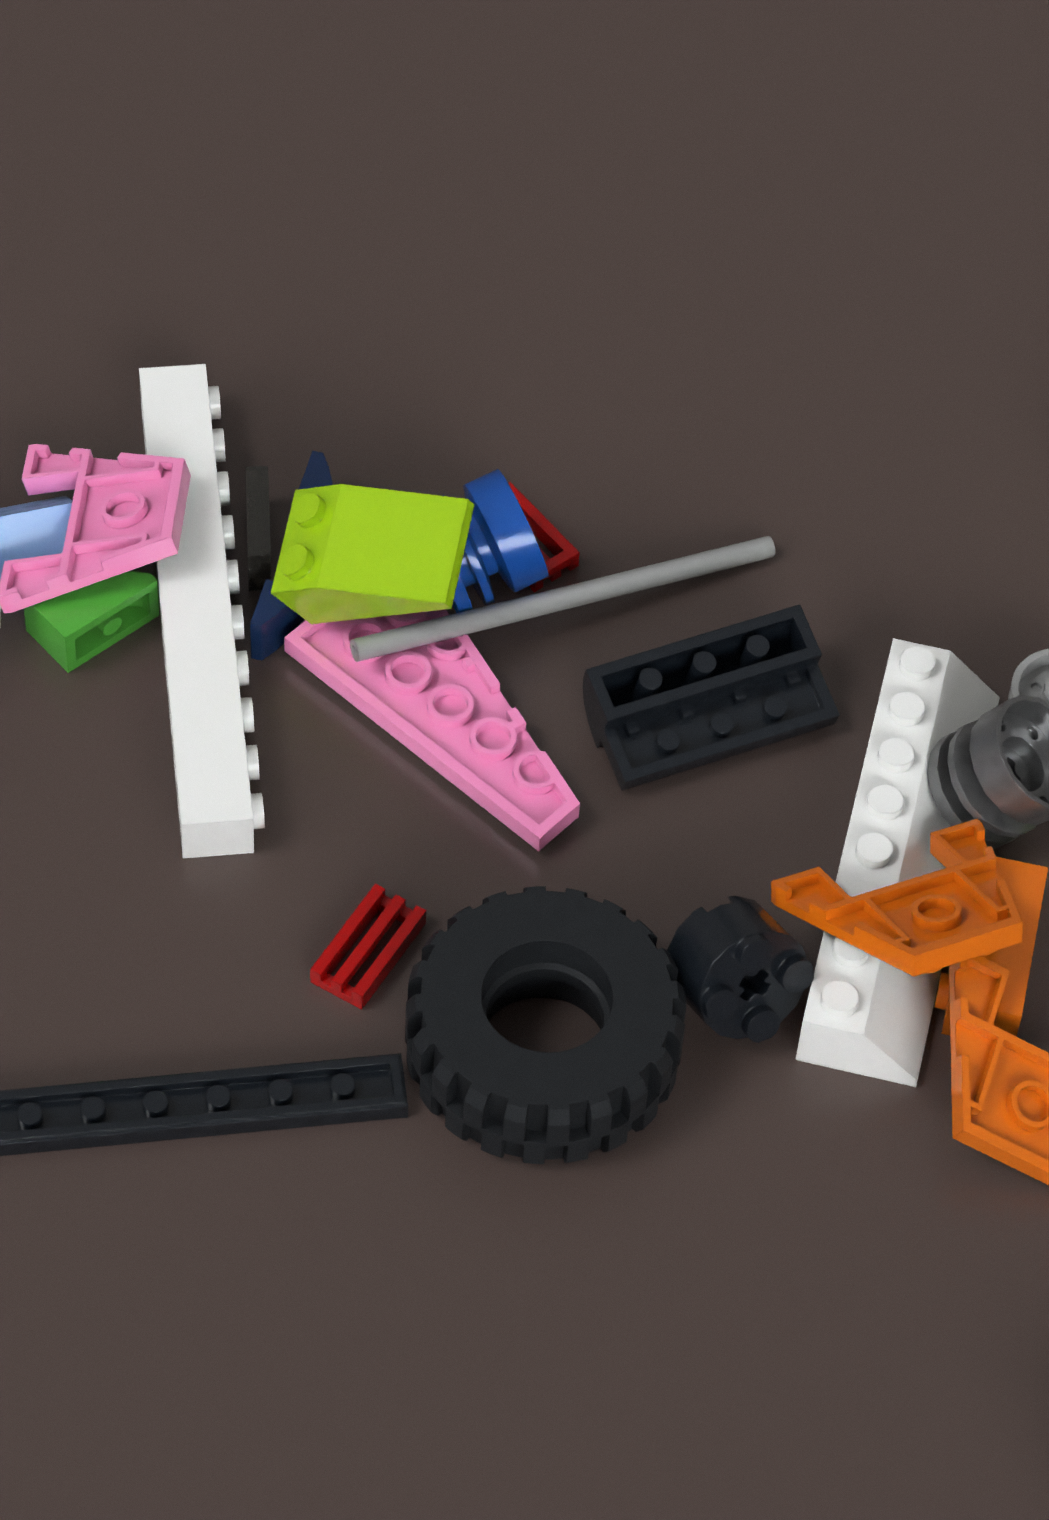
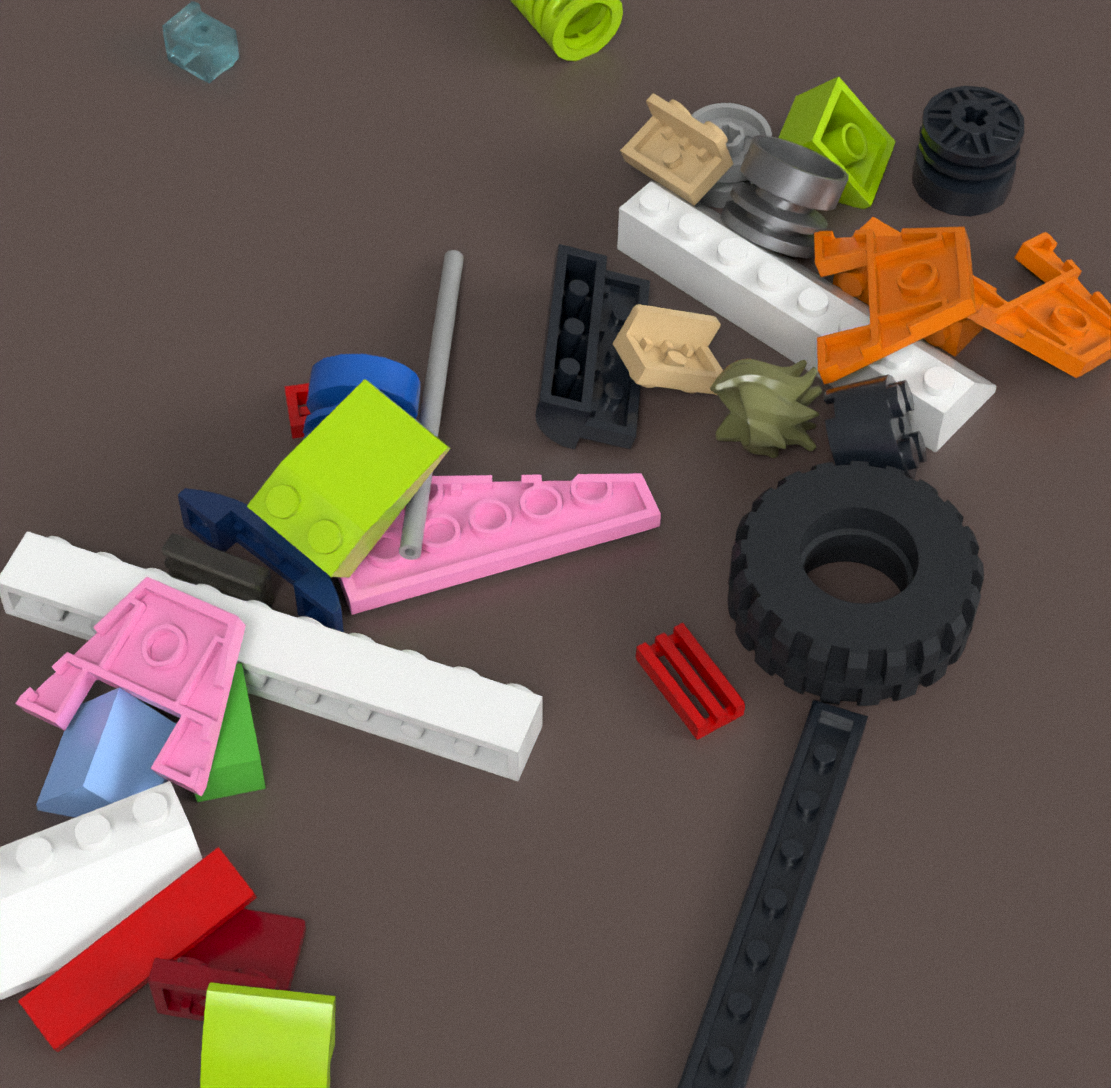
camera: 60 degrees left, 0 degrees up
none -> clear light blue brick [162,1,240,84]
none -> tan bracket [613,304,723,395]
none -> tan bracket [620,93,733,206]
none -> olive hair [710,359,822,458]

